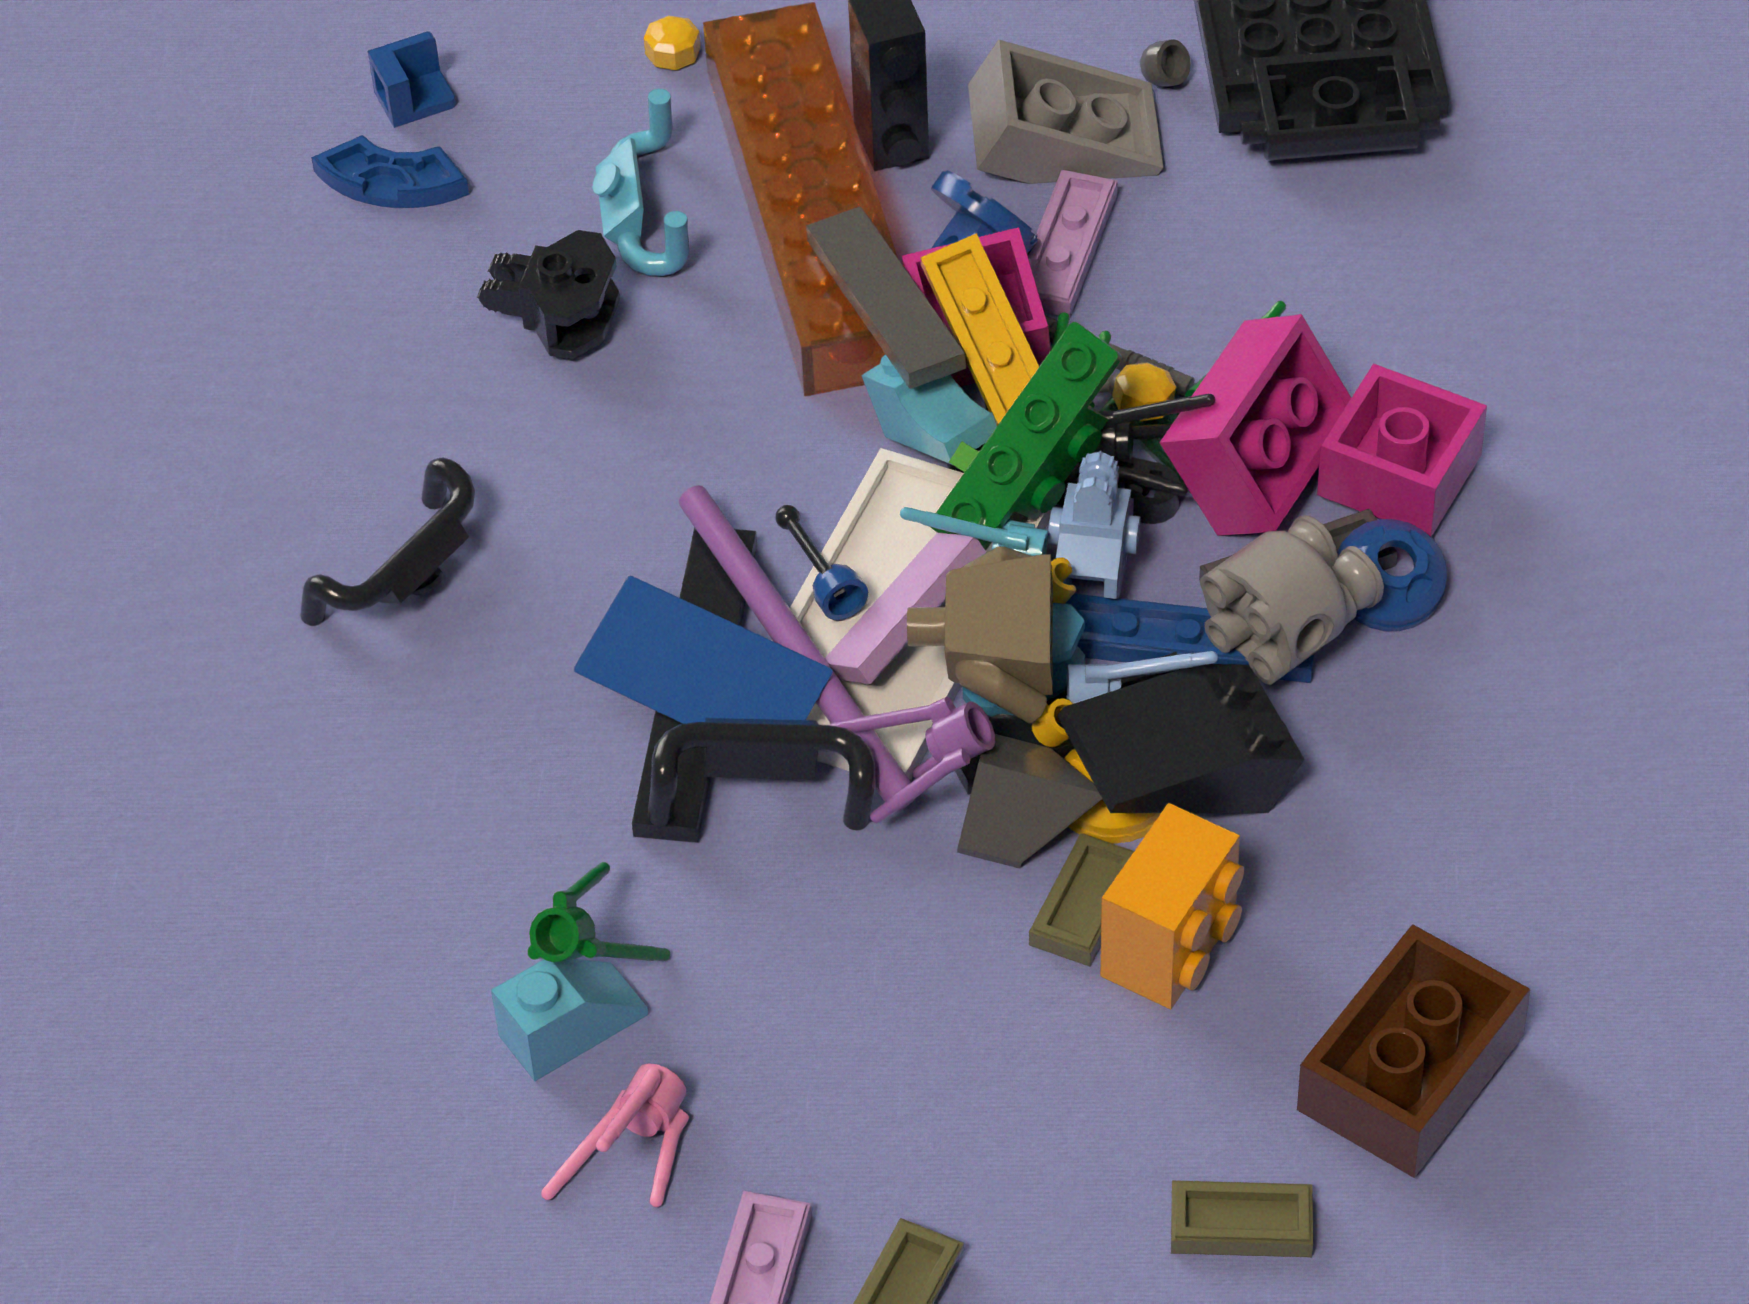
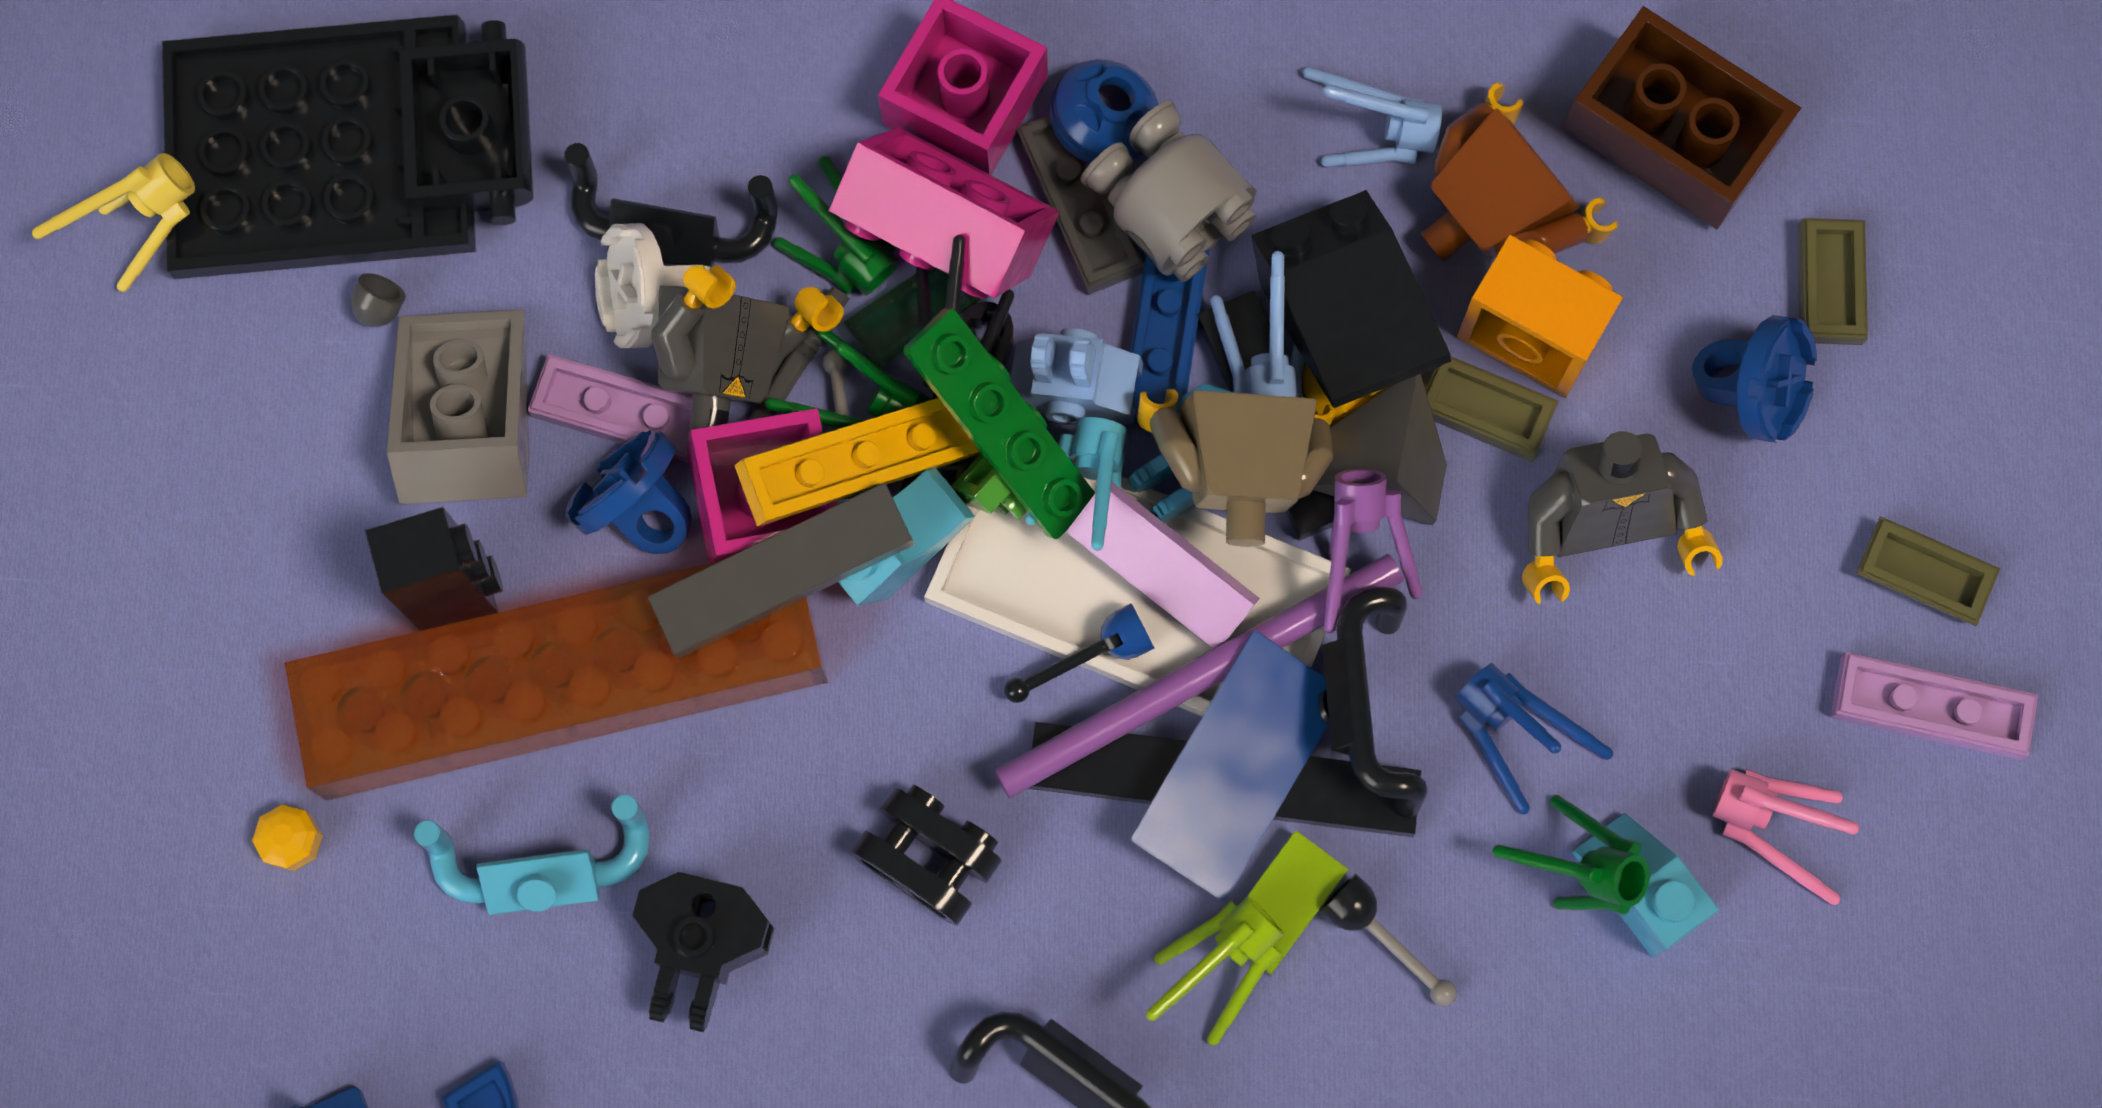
camera: 90 degrees left, 25 degrees up
yellow tile [1112,362,1176,421] -> none
none -> black piece [564,143,778,267]
none -> white tile [595,223,711,348]
none -> torso [651,265,844,432]
none -> black brick [850,784,1002,926]
none -> lime plant [1146,896,1284,1046]
none -> lime tile [1247,831,1349,976]
none -> light blue plant [1302,67,1442,167]
none -> hinge [1320,873,1457,1006]
none -> dark orange torso [1421,82,1618,261]
none -> blue plant [1455,663,1613,815]
none -> dark grey torso [1522,431,1723,604]
none -> blue tile [1692,315,1817,443]

